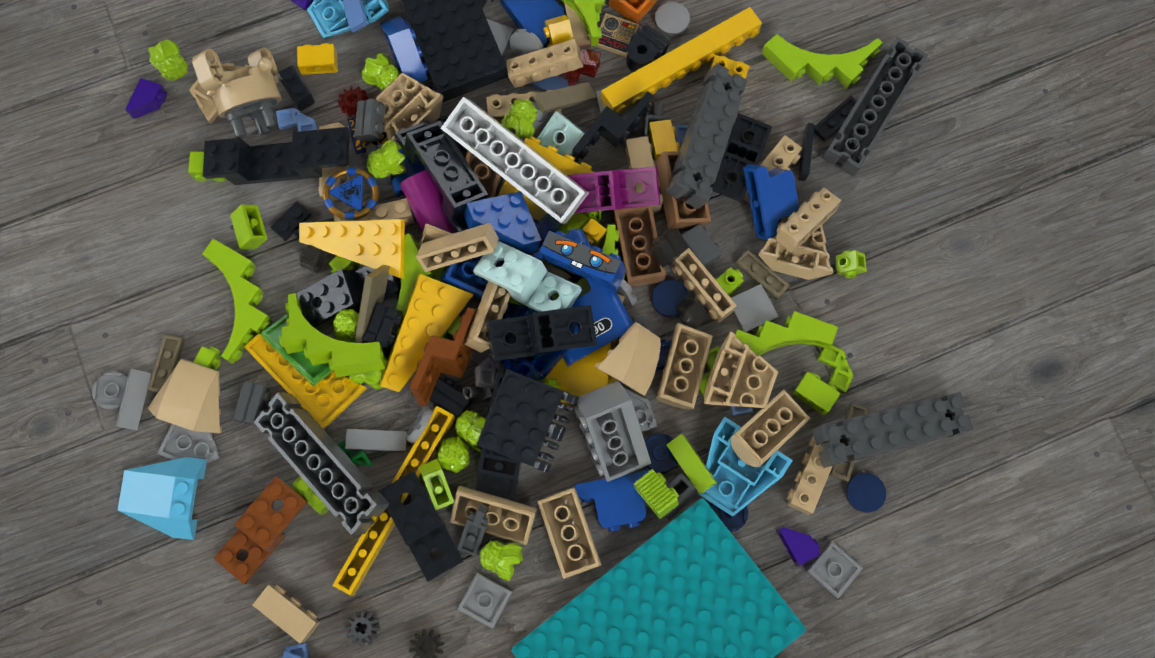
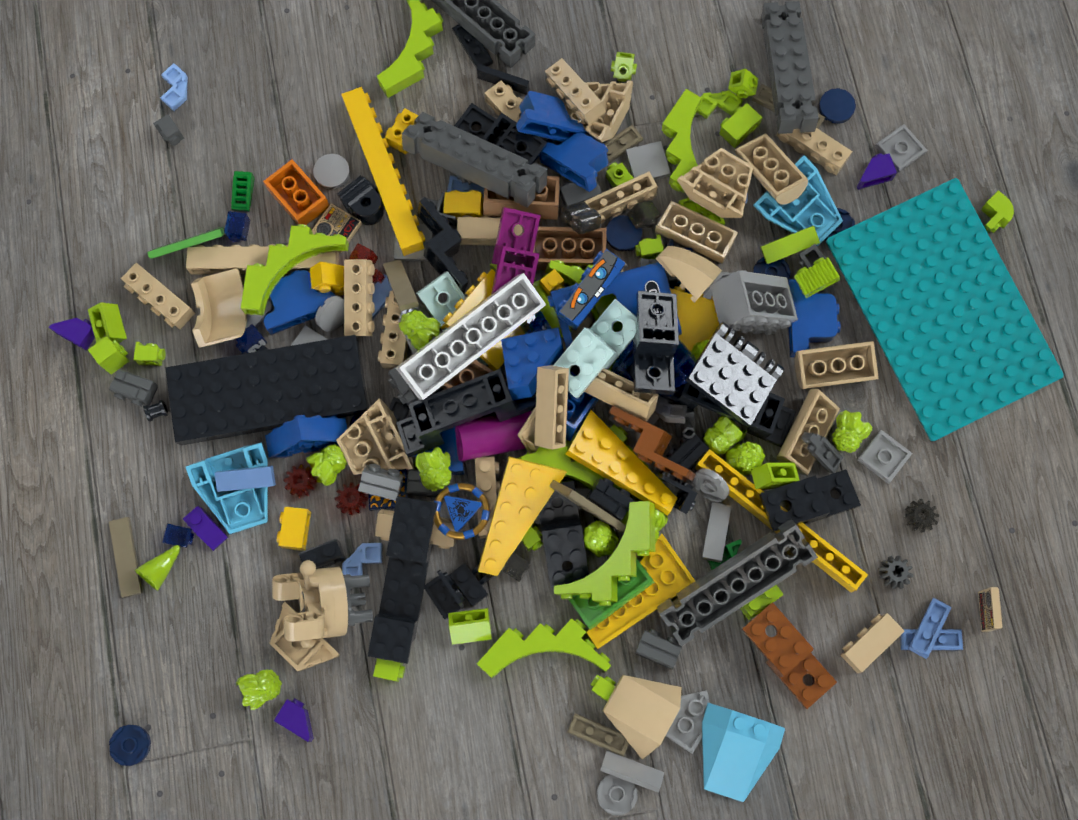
camera: 70 degrees left, 0 degrees up
none -> clear red gear [283,464,317,498]
none -> black bracket [424,570,465,620]
none -> blue brick [539,133,608,192]
none -> lime brick [635,234,664,261]
none -> black bracket [654,471,698,514]
none -> lime brick [728,68,758,99]

